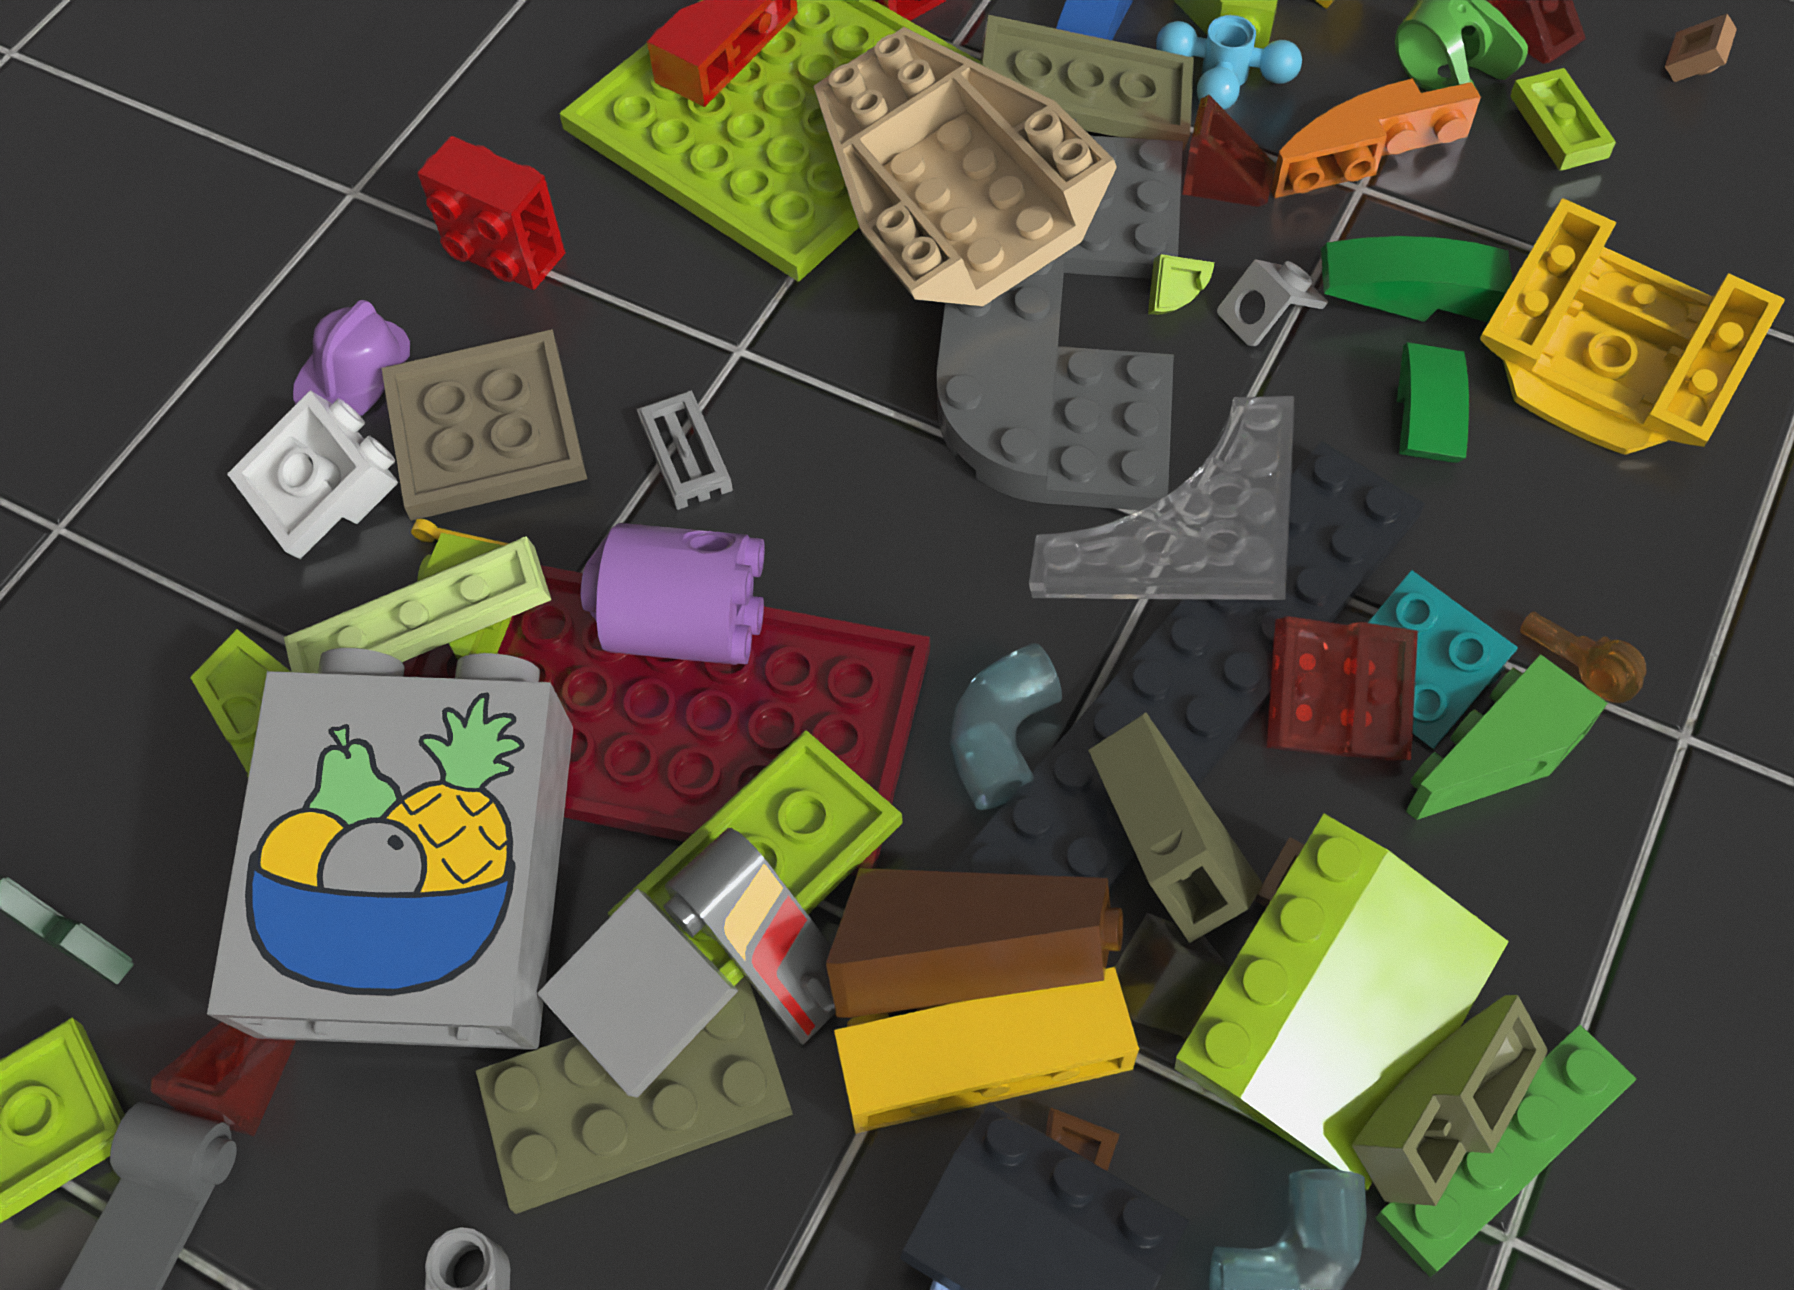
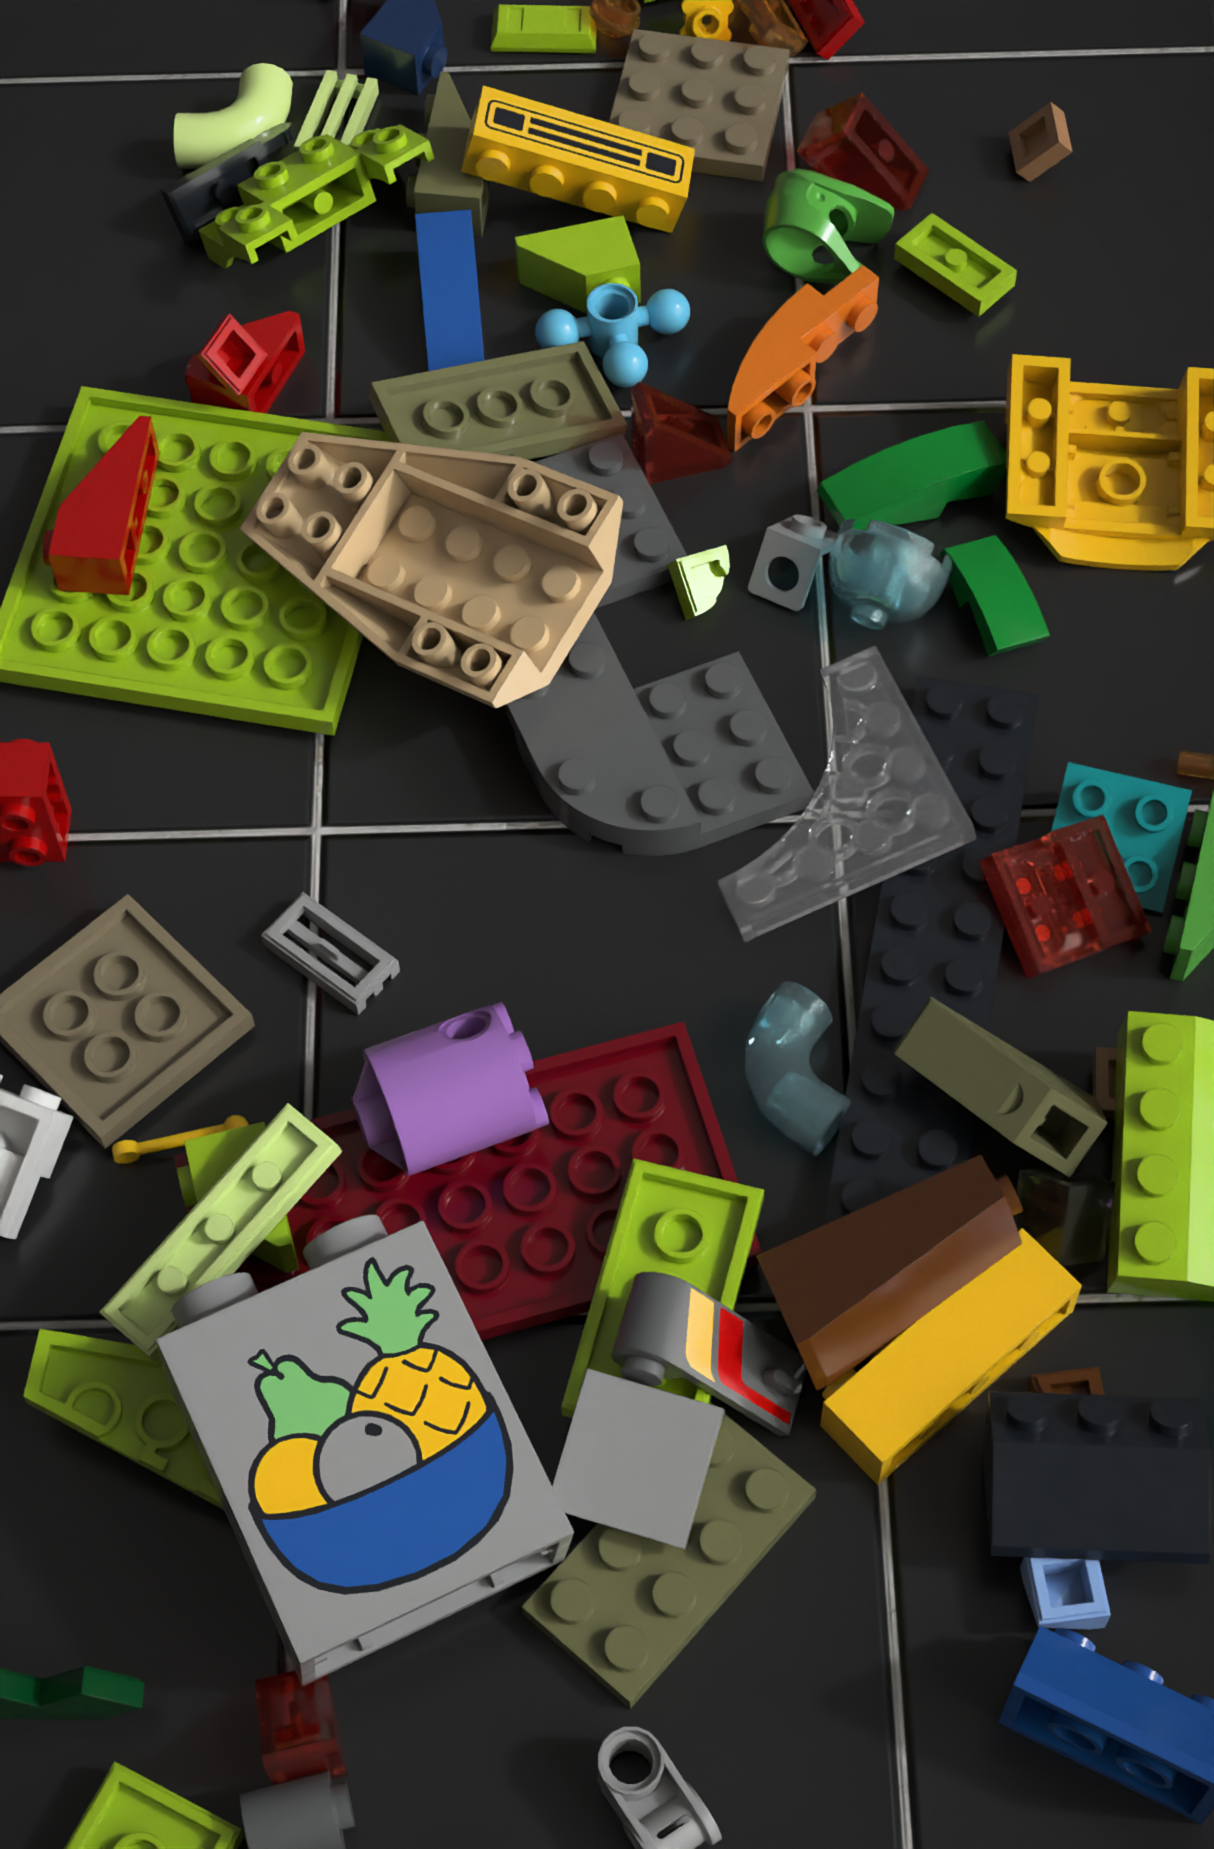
camera: 30 degrees left, 0 degrees up
none -> clear light blue cylinder [828,519,952,630]

